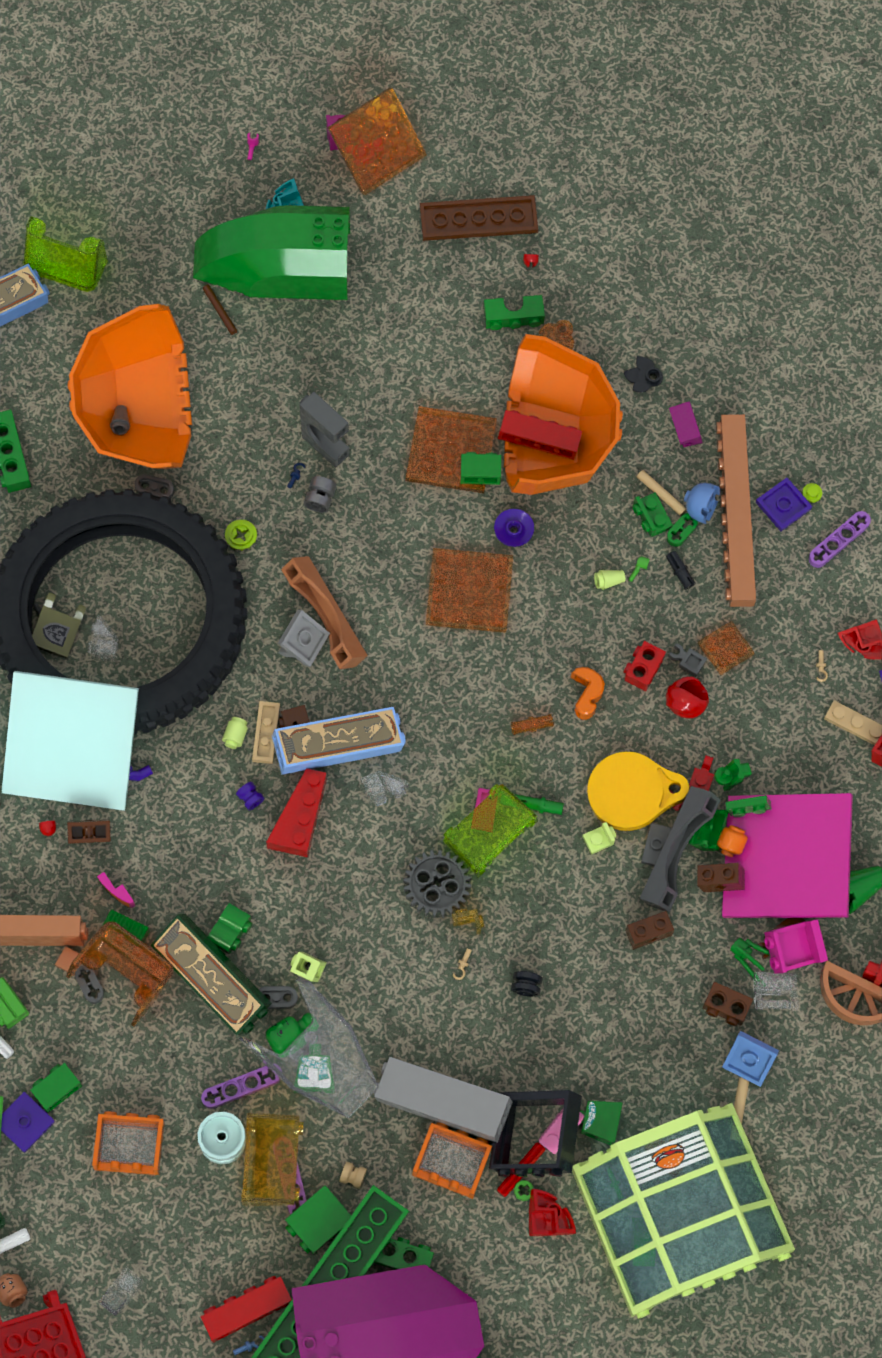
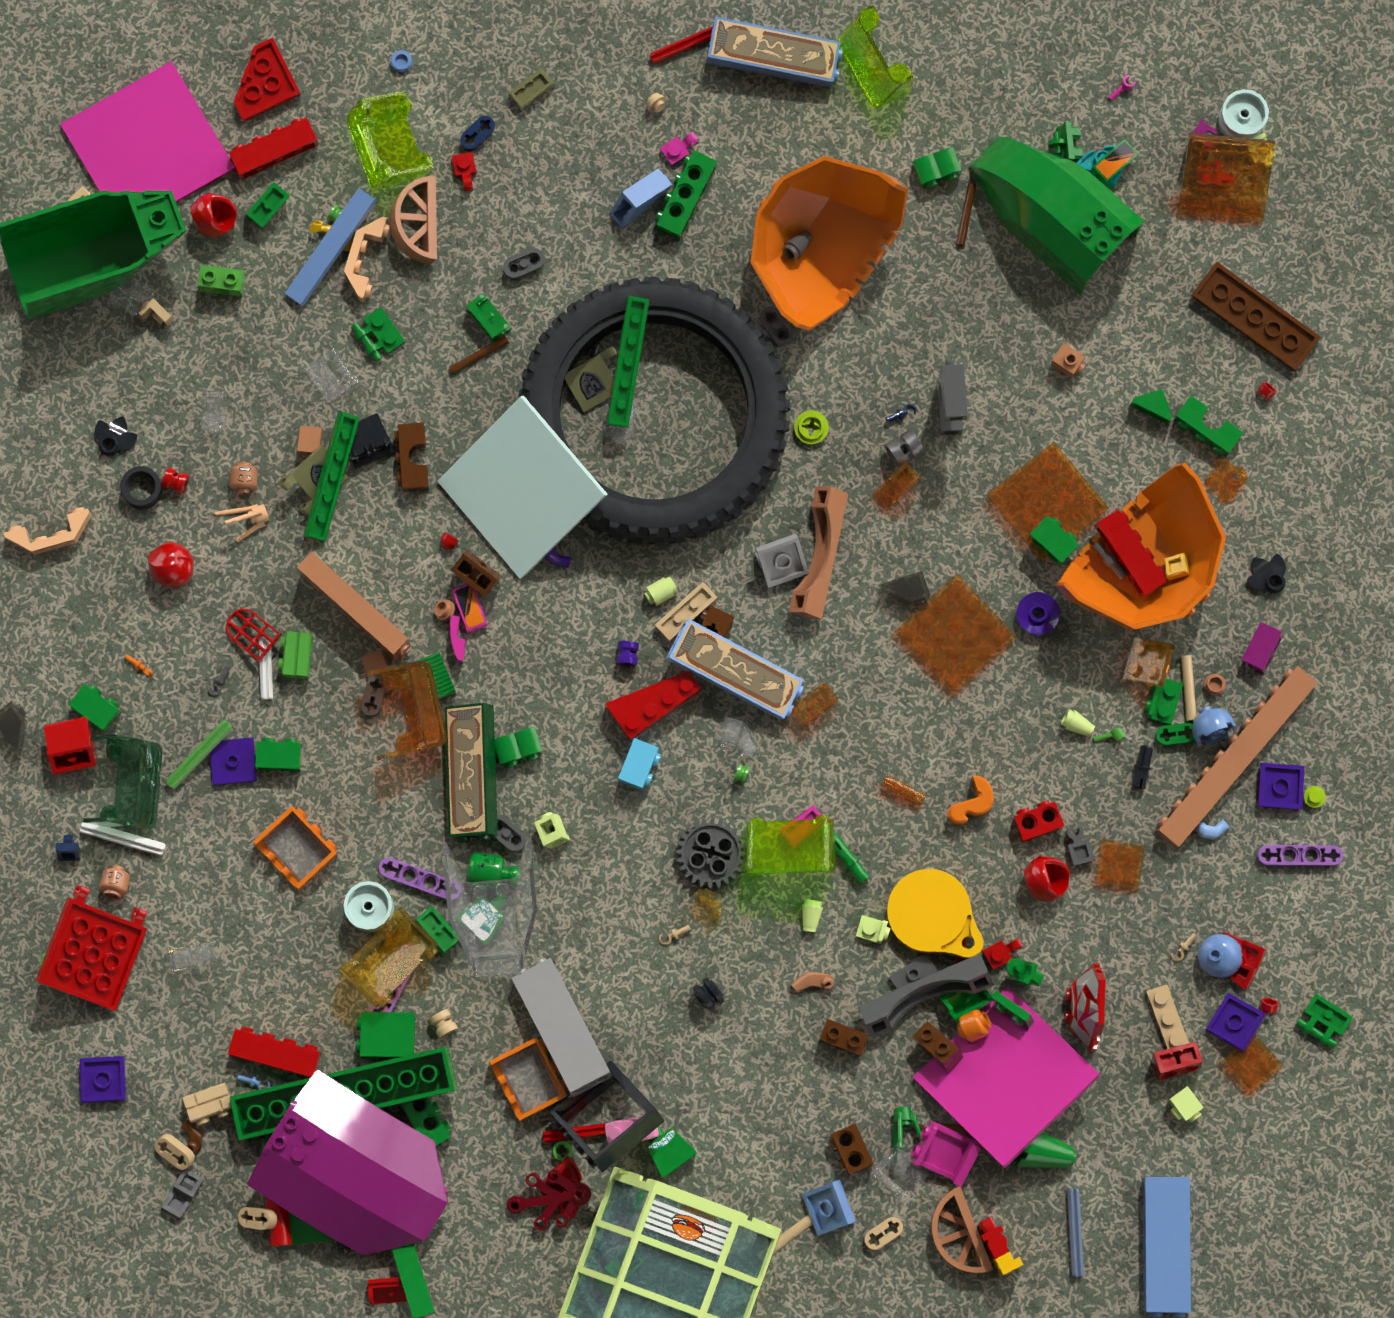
camera: 40 degrees right, 10 degrees up
none -> green hinge [413,906,461,958]
none -> nougat plate [434,600,455,621]
none -> slope [452,584,488,633]
none -> dark red plant [507,1169,592,1231]
none -> green tile [607,296,650,428]
none -> medium azure brick [618,738,661,791]
none -> bright green bush [733,763,750,785]
none -> clear orange hinge [791,682,839,728]
none -> nougat arm [791,971,834,993]
none -> yellowish green cone [802,899,823,932]
none -> tan beam [864,1217,903,1250]
none -> clear orange slope [873,462,921,511]
none -> clear smoke slope [880,571,931,607]
none -> green brick [912,147,962,189]
none -> green hips [1047,122,1083,161]
none -> nougat brick [1050,343,1085,379]
none -> wedge [1065,963,1106,1053]
none -> slope [1091,139,1139,184]
none -> dark grey bar [1093,541,1127,579]
none -> clear orange plate [1123,637,1175,687]
none -> green slope [1130,389,1172,425]
none -> yellow tile [1164,553,1189,581]
none -> light blue arm [1196,820,1229,840]
none -> medium blue cylinder [1198,934,1243,978]
none -> nougat plate [1204,674,1226,696]
none -> light aqua wheel [1218,89,1269,143]

